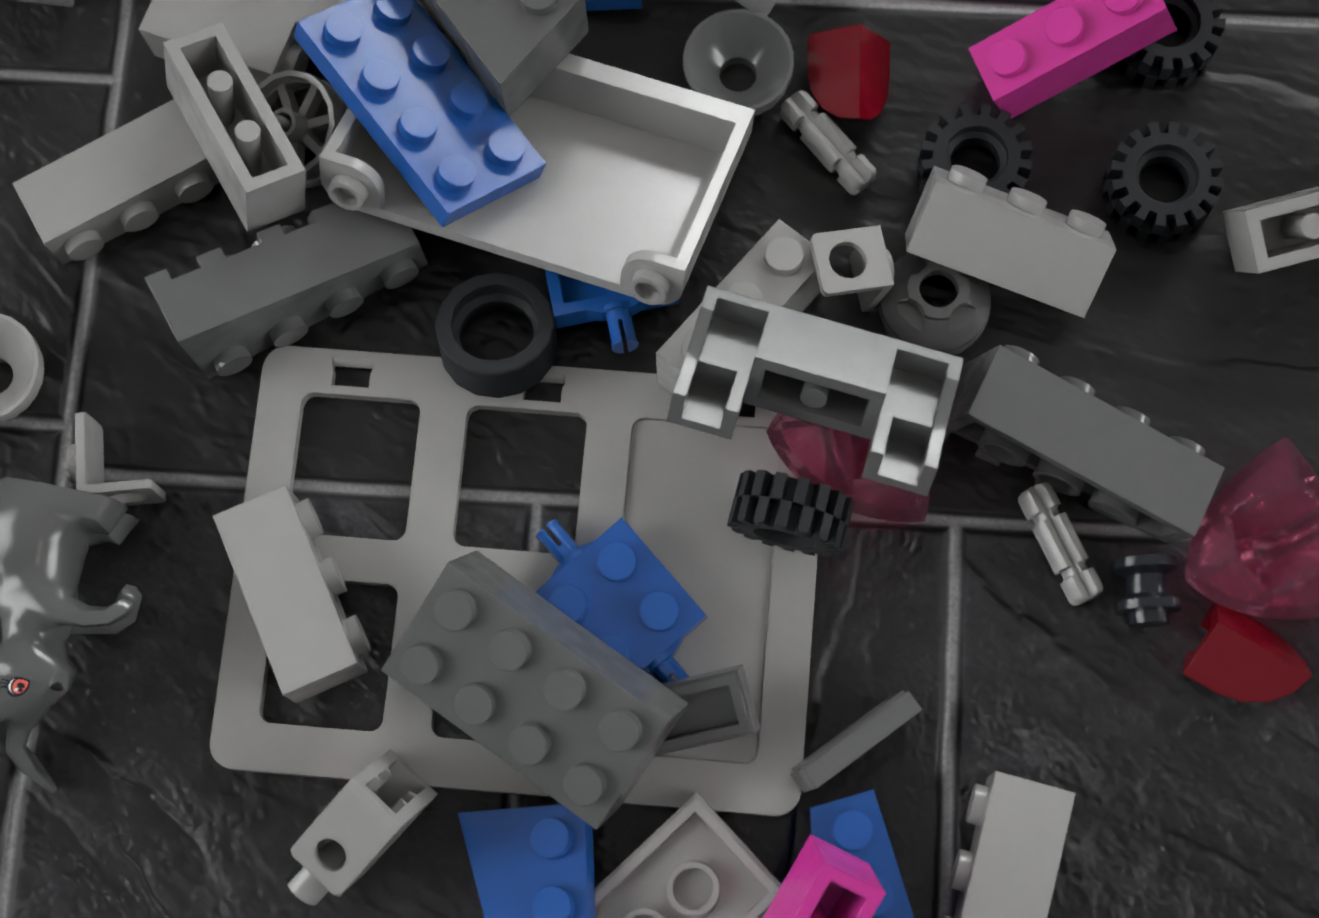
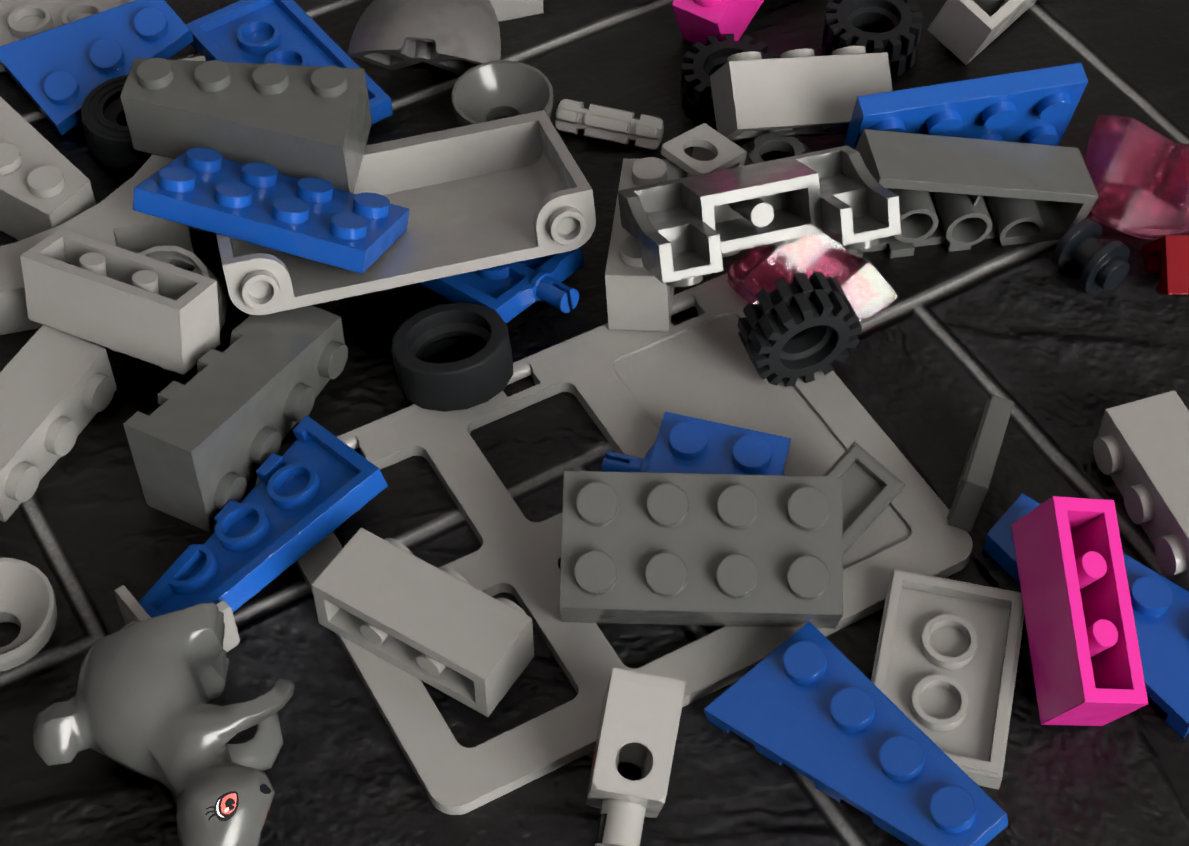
camera: 40 degrees left, 25 degrees down
dark red brick [807,24,890,121] -> none
light grey axle [1018,482,1103,606] -> none
none -> blue wing [138,415,388,618]
none -> blue plate [843,63,1088,149]

